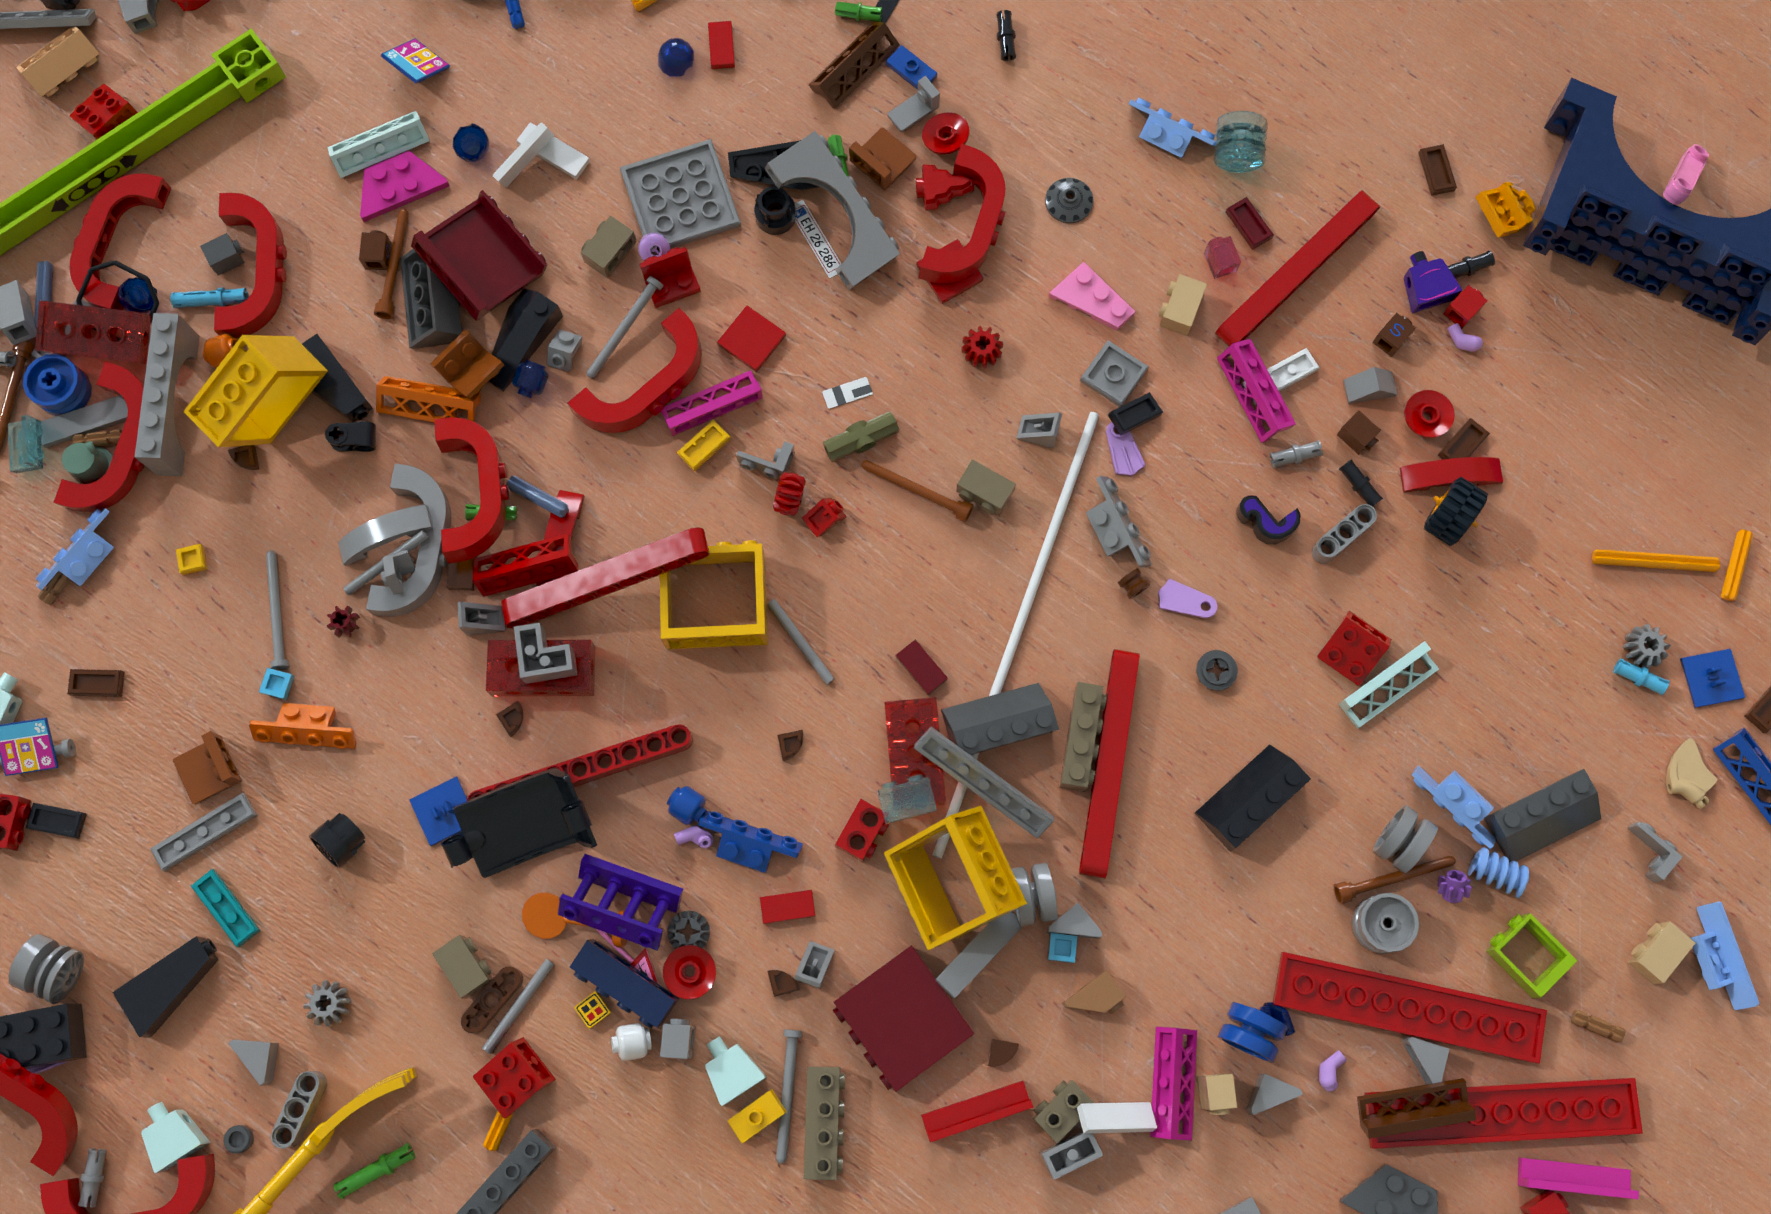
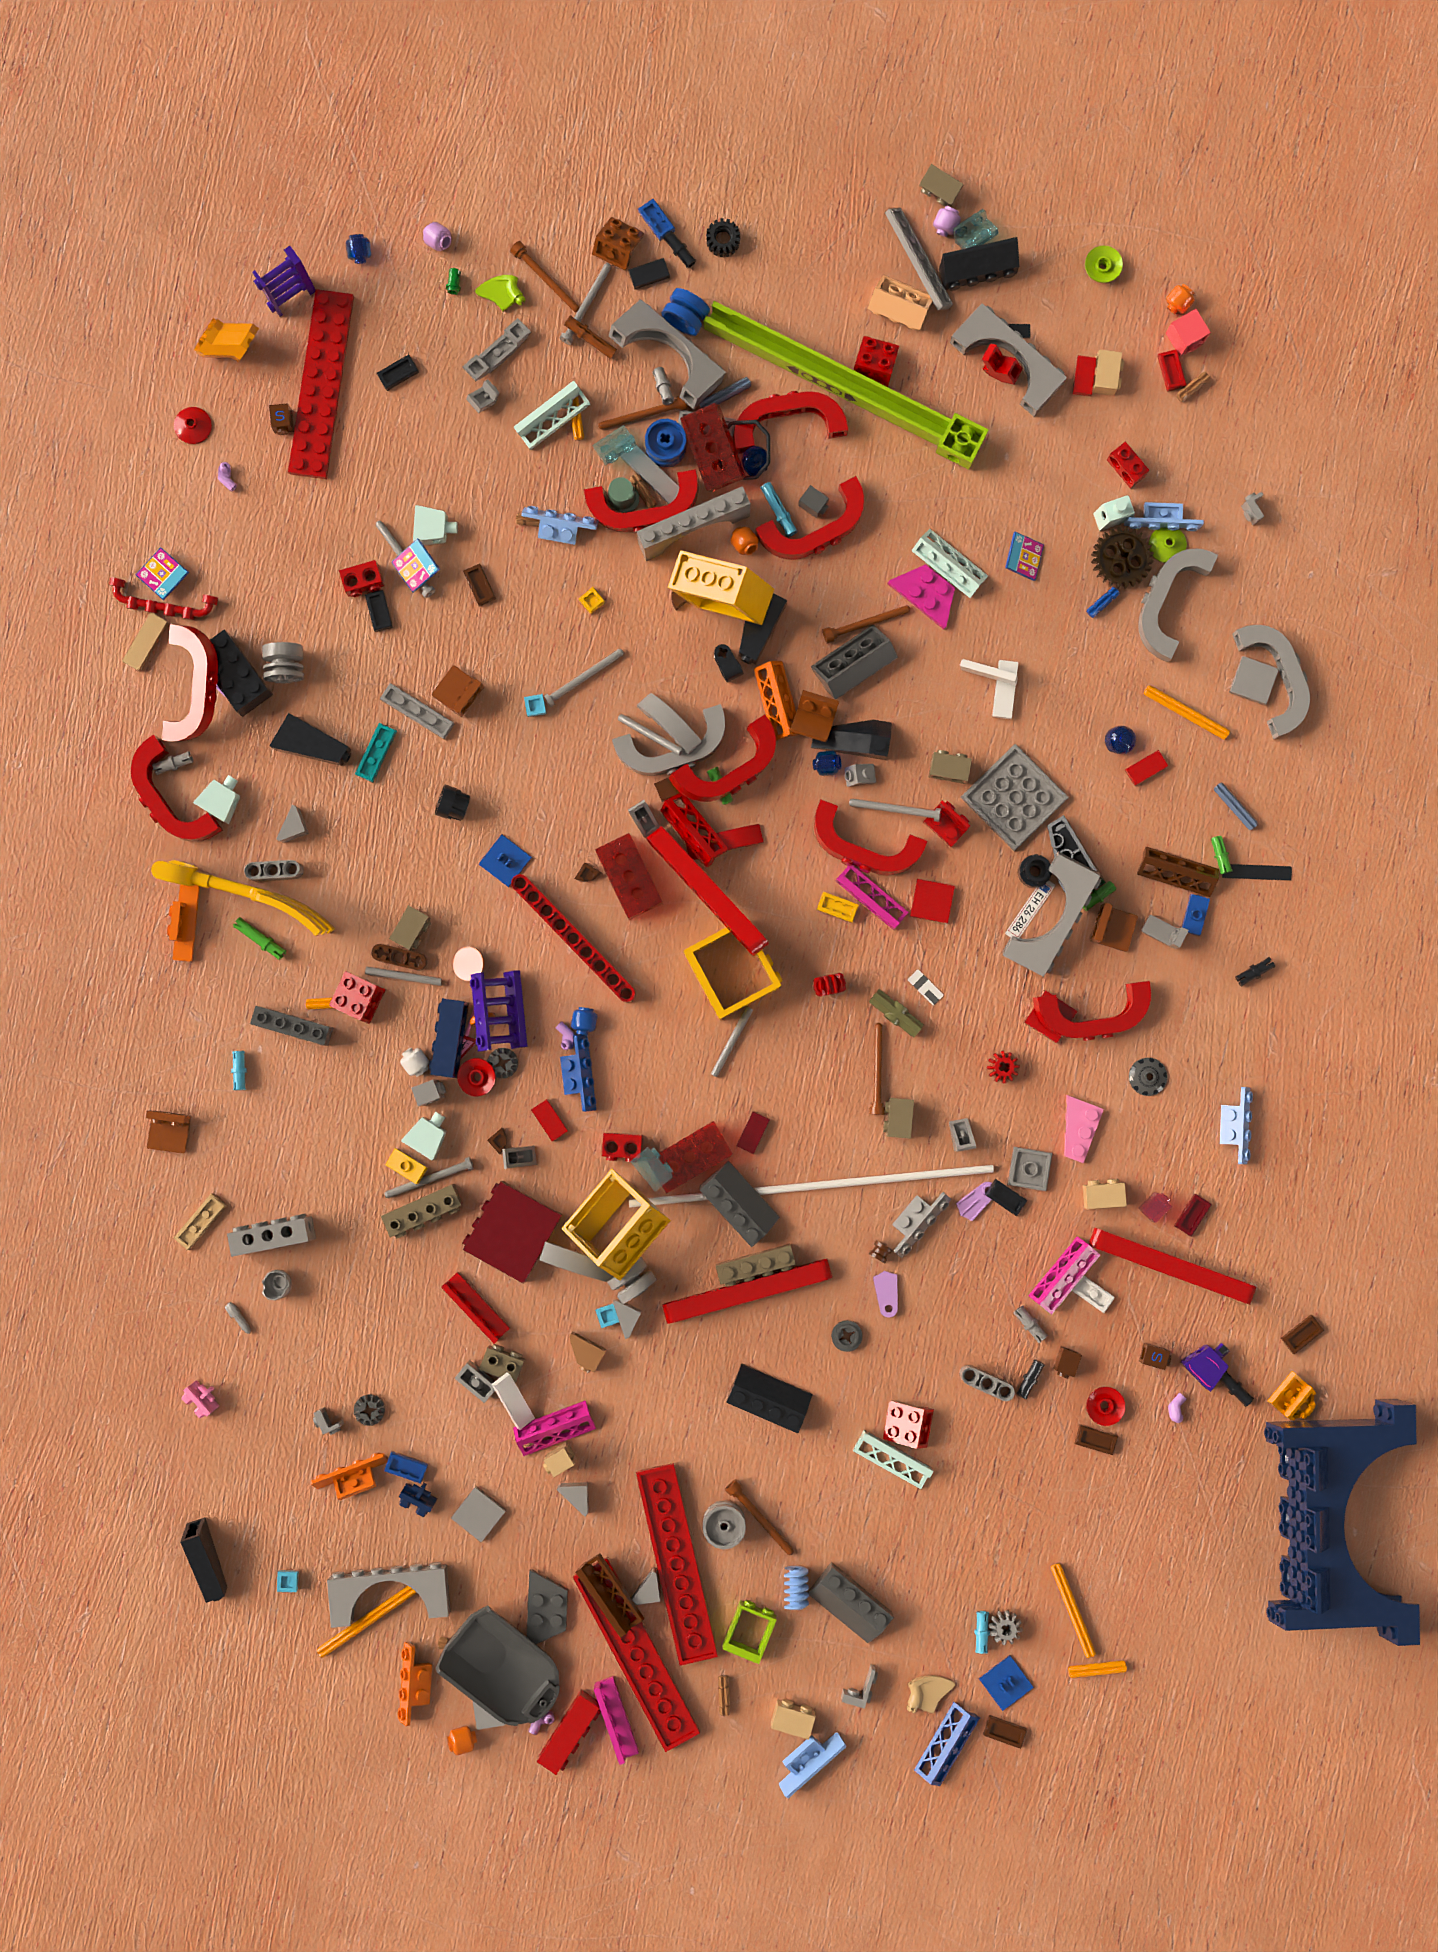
camera: 65 degrees right, 10 degrees up
dark grey tile [223,1125,254,1153] -> none
orange bracket [249,703,357,749] -> none
light grey gear [303,980,351,1027] -> none
dark red gear [327,606,360,638] -> none
reddish brown brick [359,230,392,270] -> none
light grey bracket [381,550,415,595] -> none
dark red panel [411,190,547,321] -> none
black panel [441,768,597,878] -> none
clear blue hair [453,123,490,162] -> none
sand blue axle [506,476,569,517] -> none
light grey brick [514,623,578,684] -> none
yellow tile [574,991,612,1029] -> none
lavender head [638,232,671,261] -> none
light grey bracket [736,441,795,479] -> none
reddish brown tile [777,730,803,761] -> none
red bracket [802,498,846,537] -> none
light grey tile [914,727,1054,838] -> none
red rock [916,165,974,211] -> none
red dish [922,112,970,154] -> none
reddish brown tile [988,1039,1019,1066] -> none
clear light blue wheel [1214,111,1268,172] -> none
blue wheel [1218,1002,1288,1063] -> none
black animal [1236,495,1301,544] -> none
clear blue arm [1259,1002,1295,1036] -> none
lavender arm [1319,1050,1347,1092] -> none
light grey slope [1343,367,1398,404] -> none
light grey wheel [1373,805,1438,874] -> none
red slope [1400,457,1503,492] -> none
light blue bracket [1412,766,1496,849] -> none
black wheel [1424,477,1488,546] -> none
medium lavender gear [1437,870,1472,903] -> none
red brick [1443,285,1488,329] -> none
bright pink piece [1663,144,1709,205] -> none

